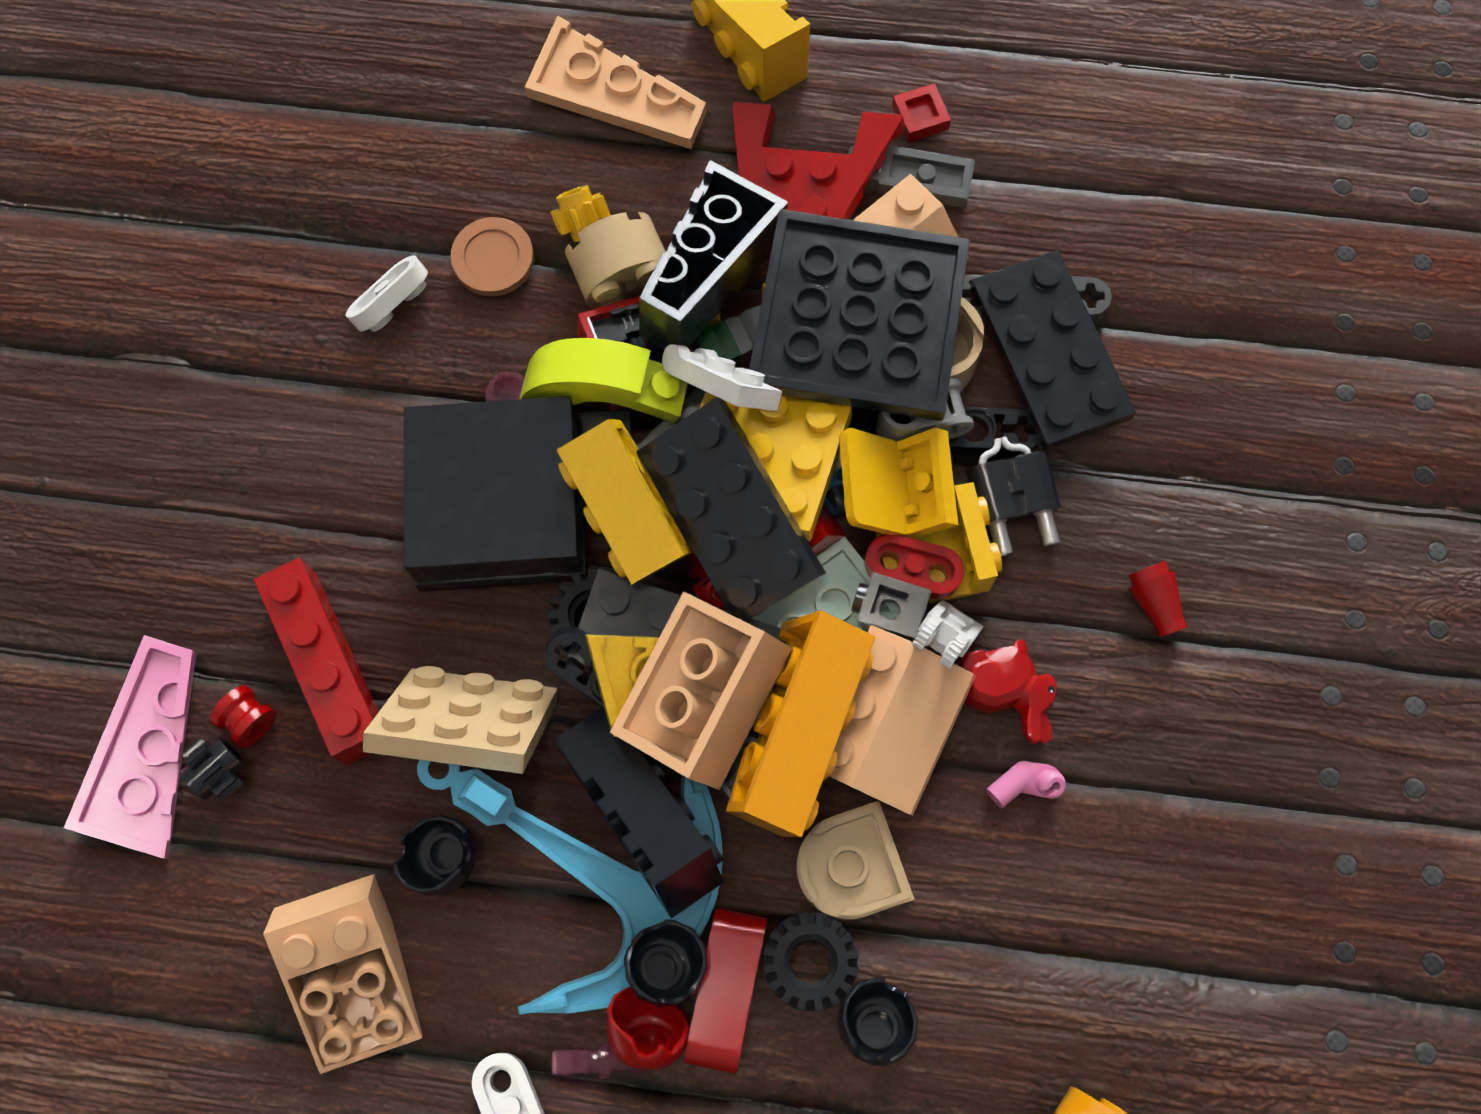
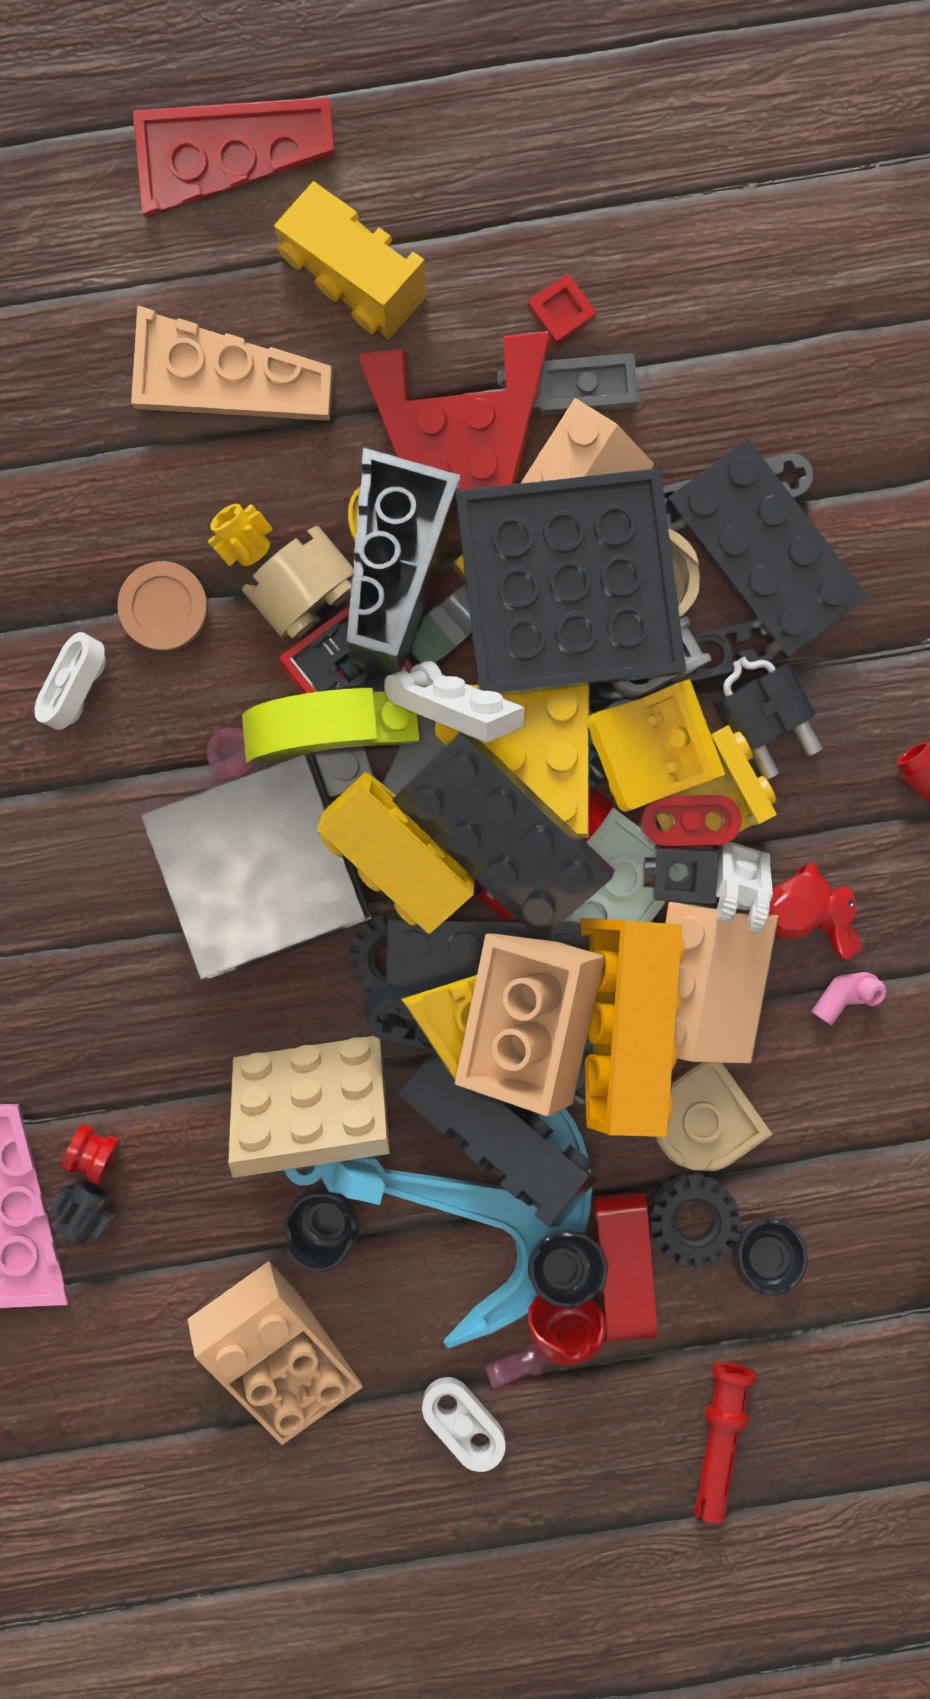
camera: 20 degrees left, 15 degrees up
red brick [254,557,379,766] -> none

